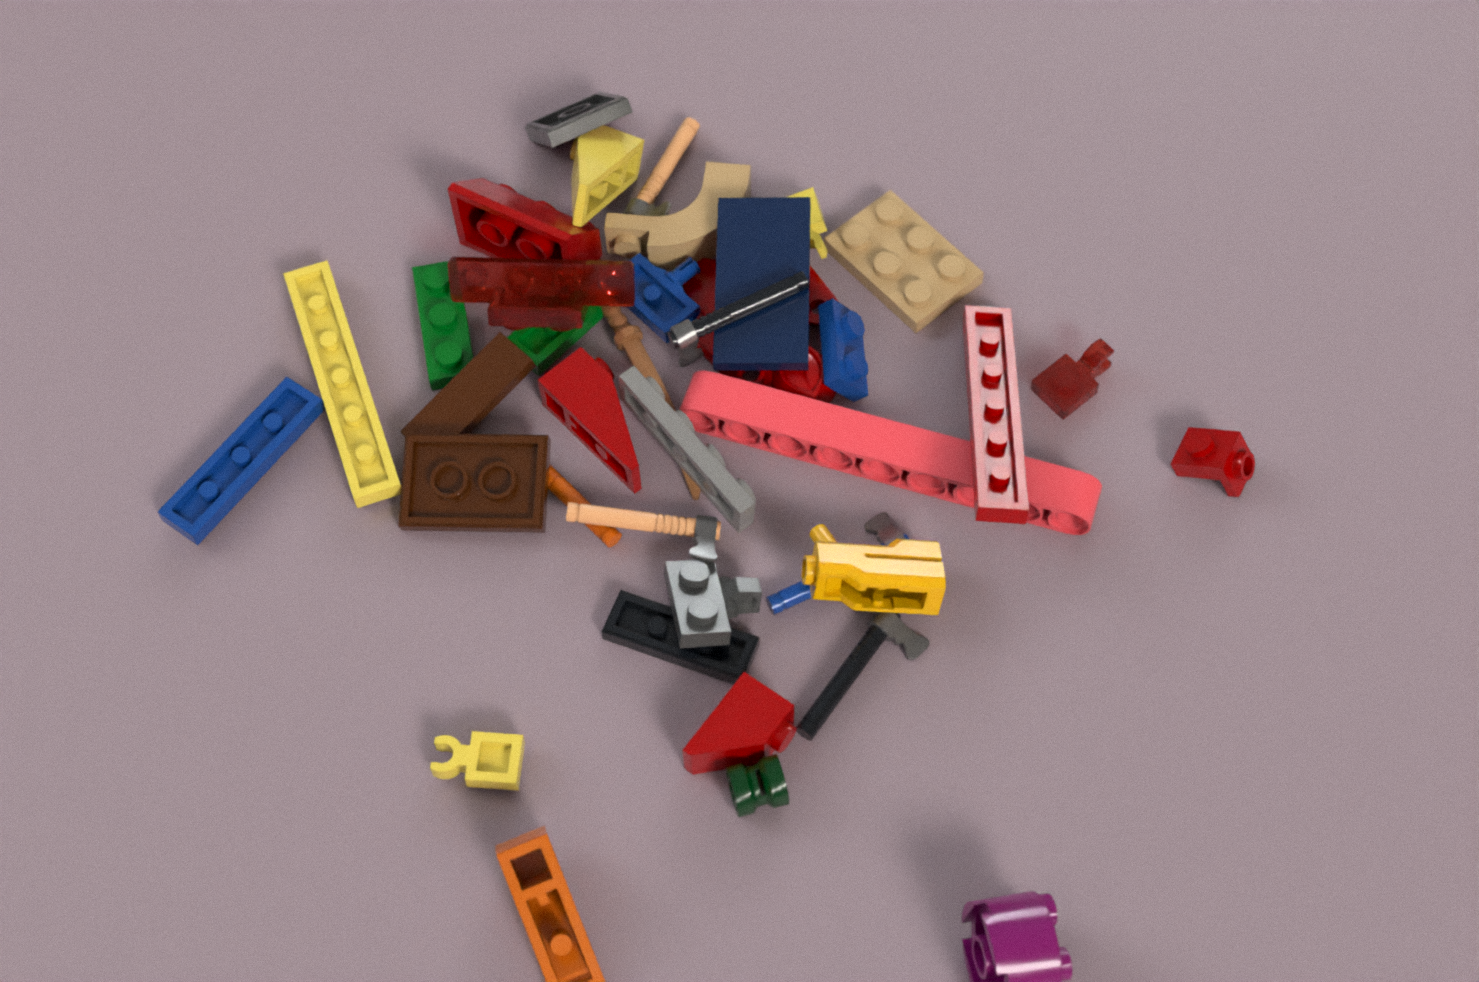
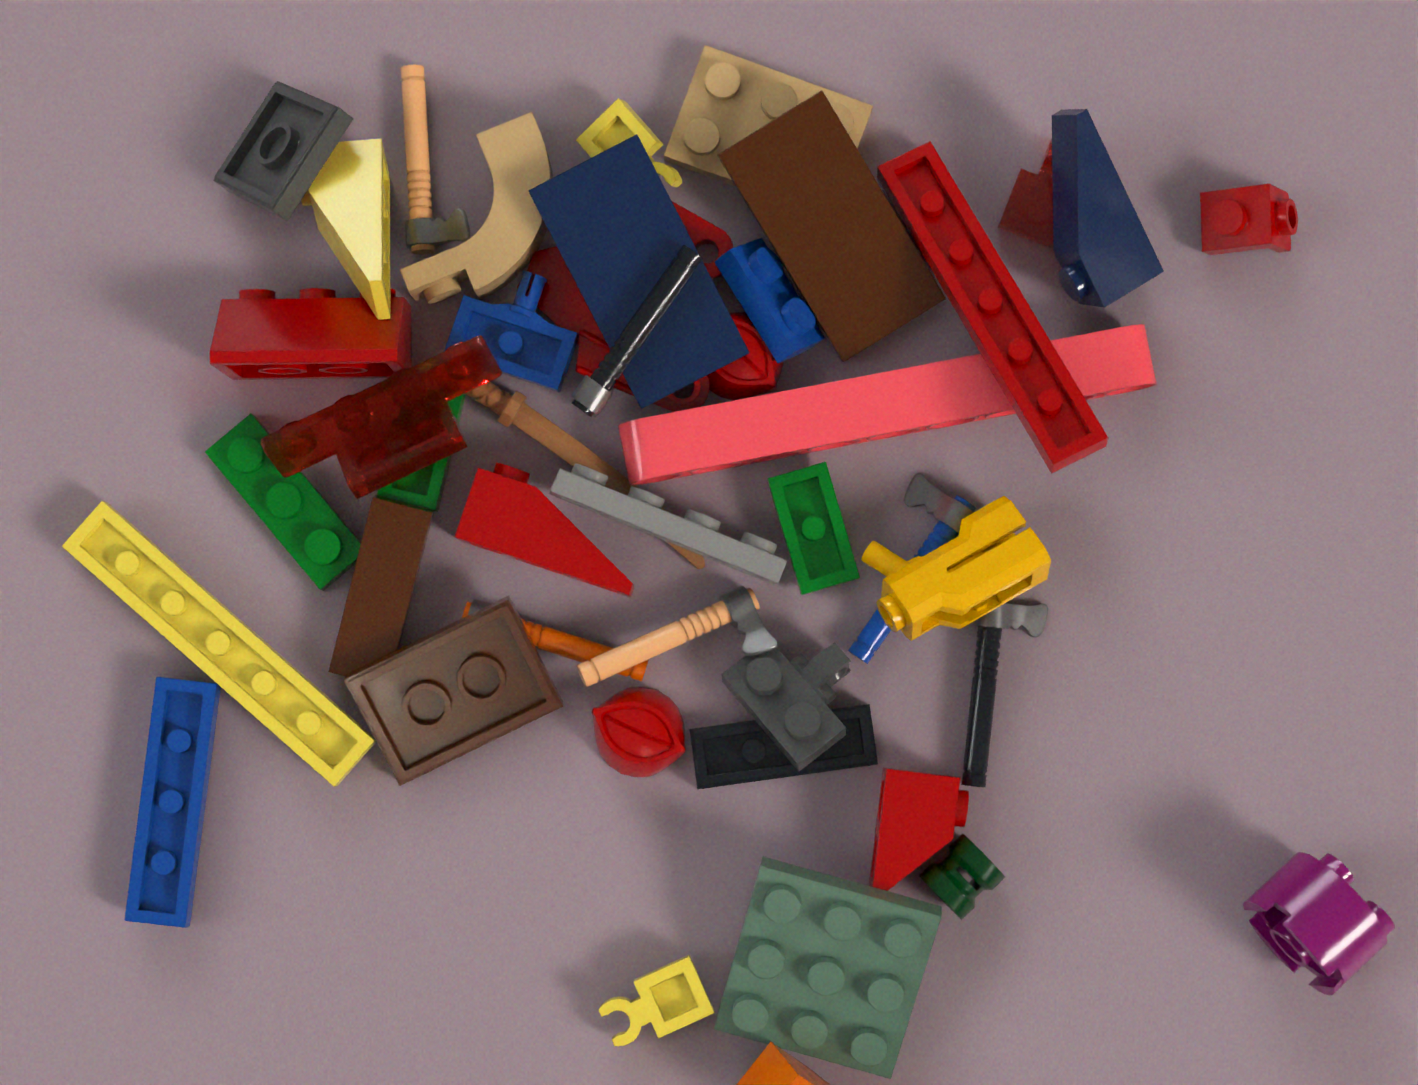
camera: 30 degrees left, 25 degrees up
none -> red hat [591,687,686,777]
none -> sand green plate [714,856,942,1079]
none -> reddish brown tile [717,90,946,362]
none -> green plate [767,462,860,596]
none -> dark blue slope [1052,109,1164,308]

